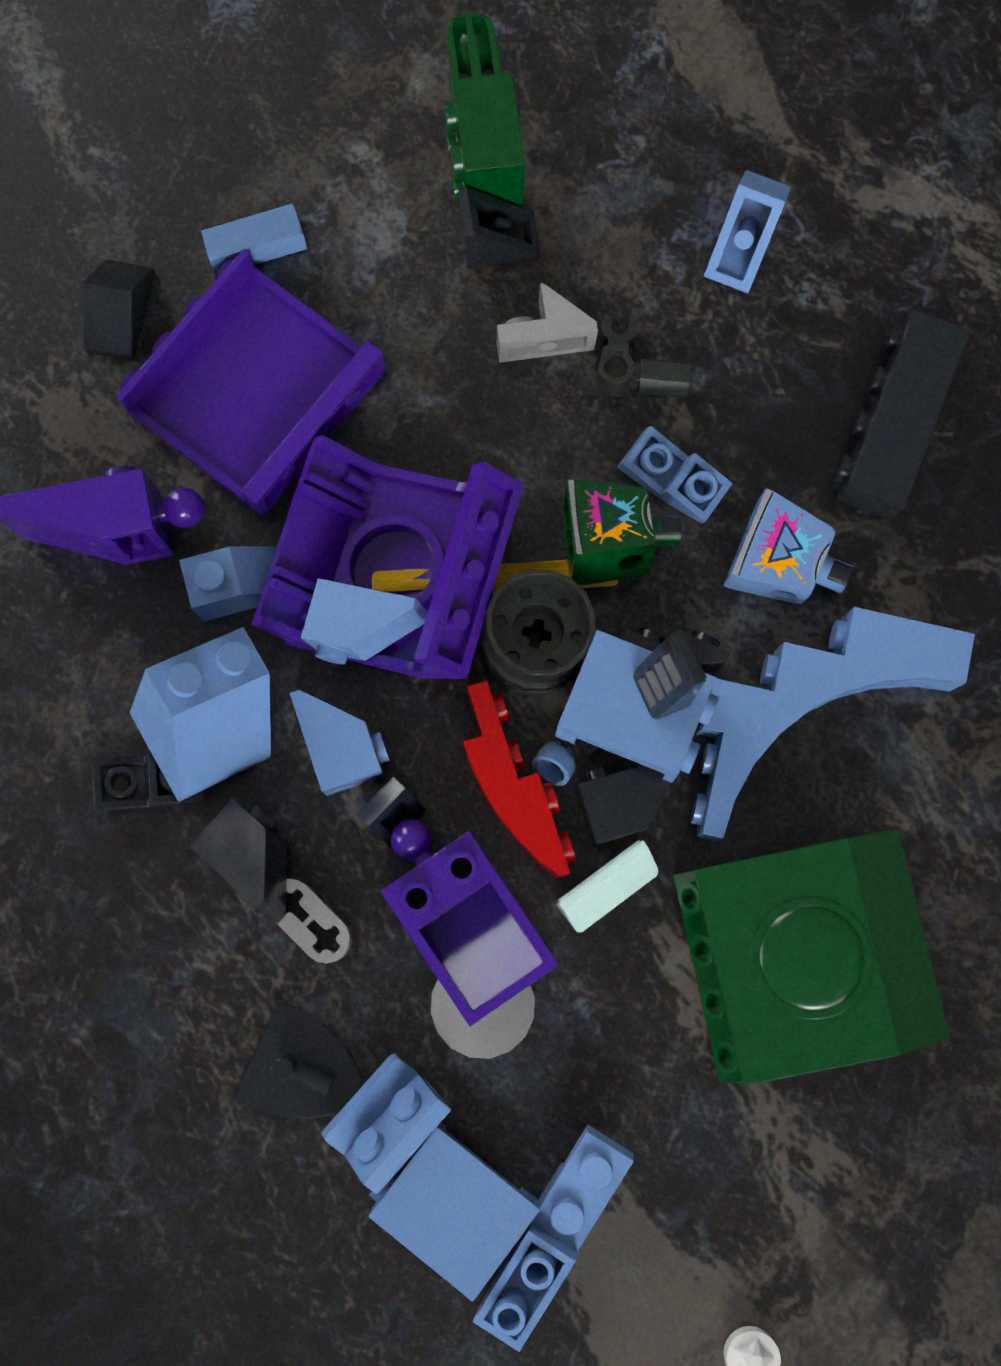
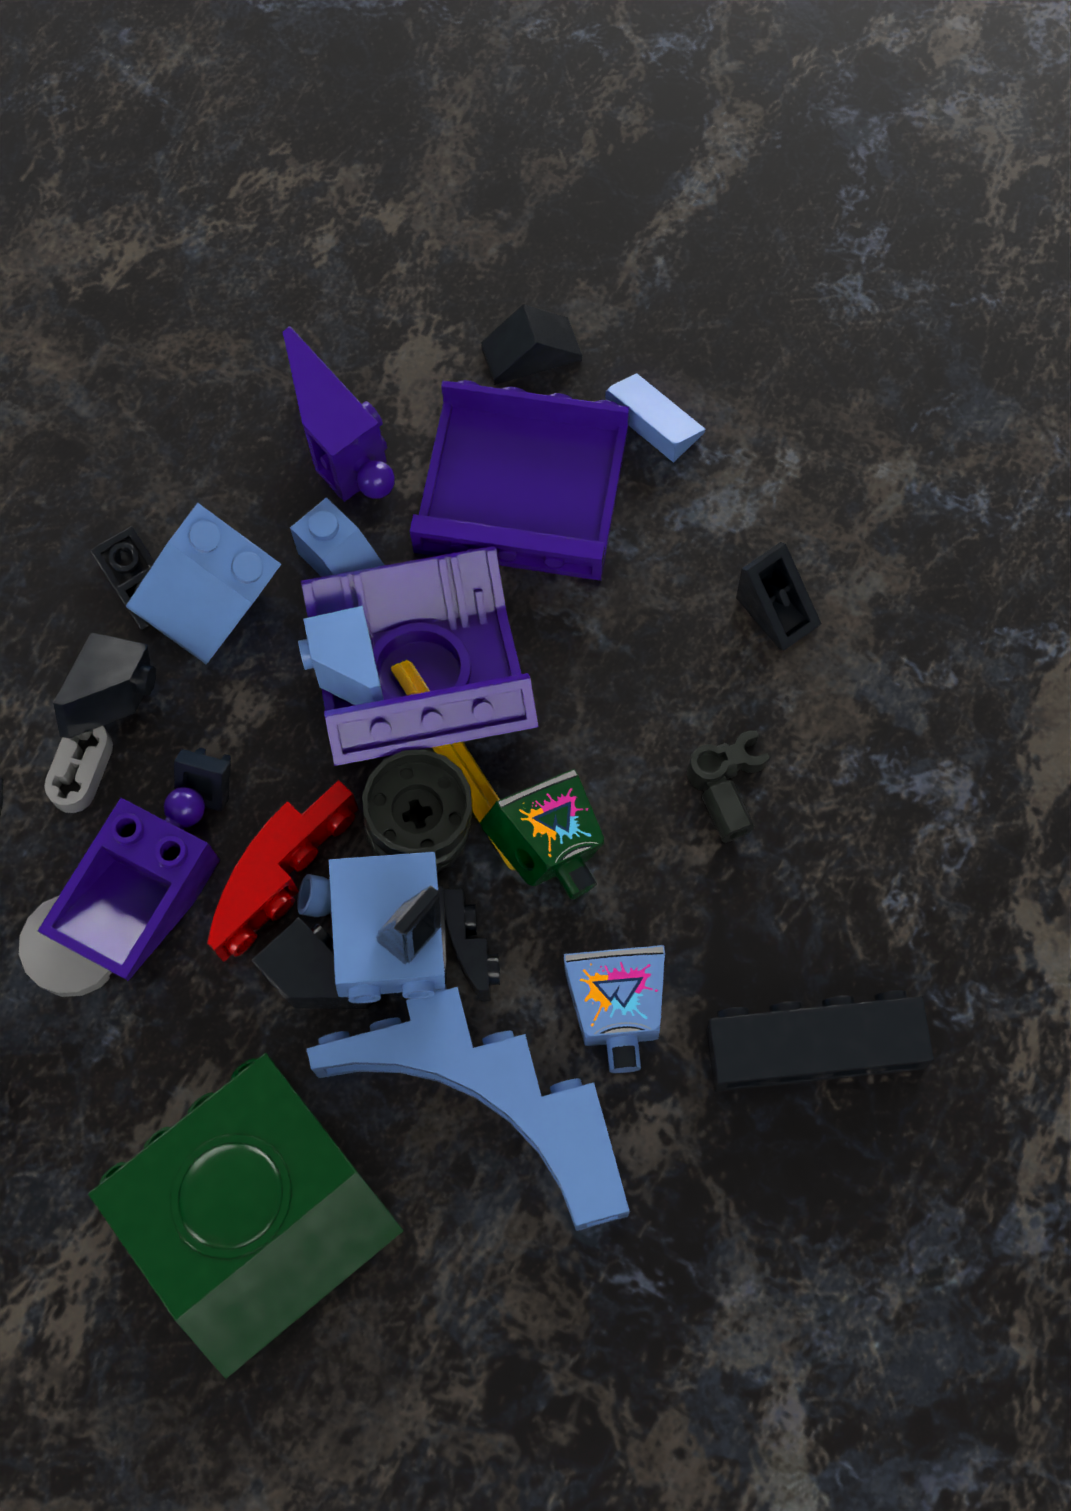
camera: 70 degrees right, 10 degrees down
medium blue slope [290,690,390,796] -> none
dark green brick [444,12,525,208] -> none
light grey slope [496,283,598,363] -> none
light aqua slope [556,840,658,933] -> none
medium blue slope [617,426,733,523] -> none
medium blue slope [704,170,791,293] -> none

